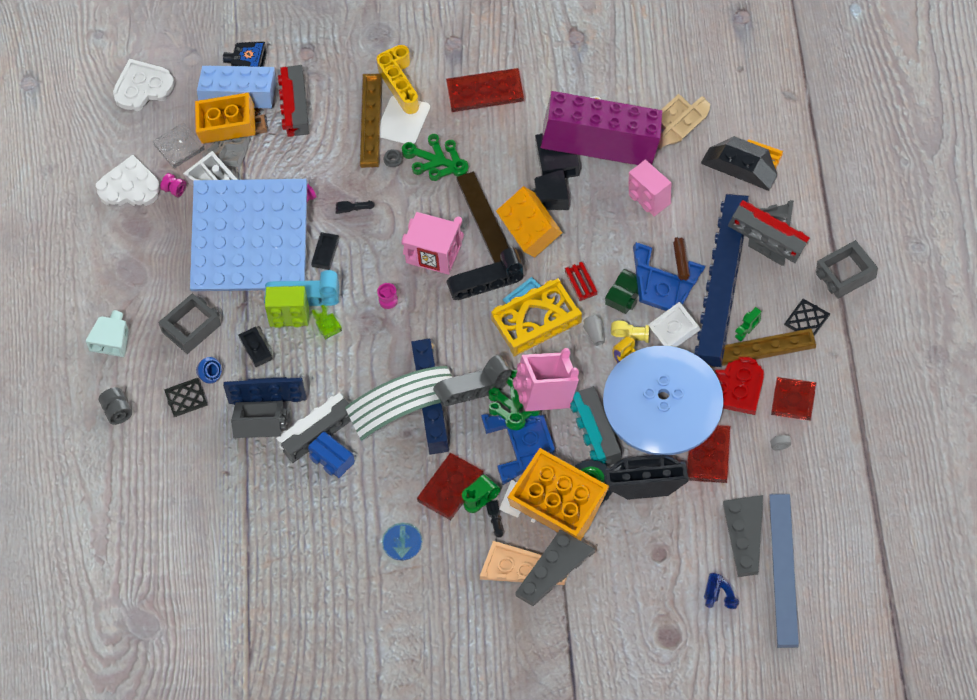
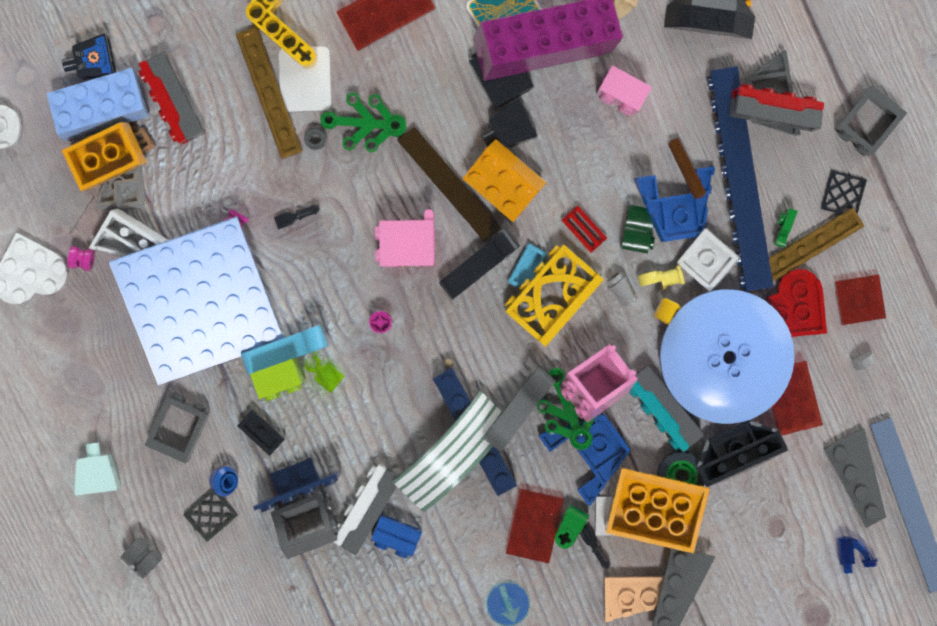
camera: 20 degrees left, 30 degrees up
black tile [311,232,340,270] -> none

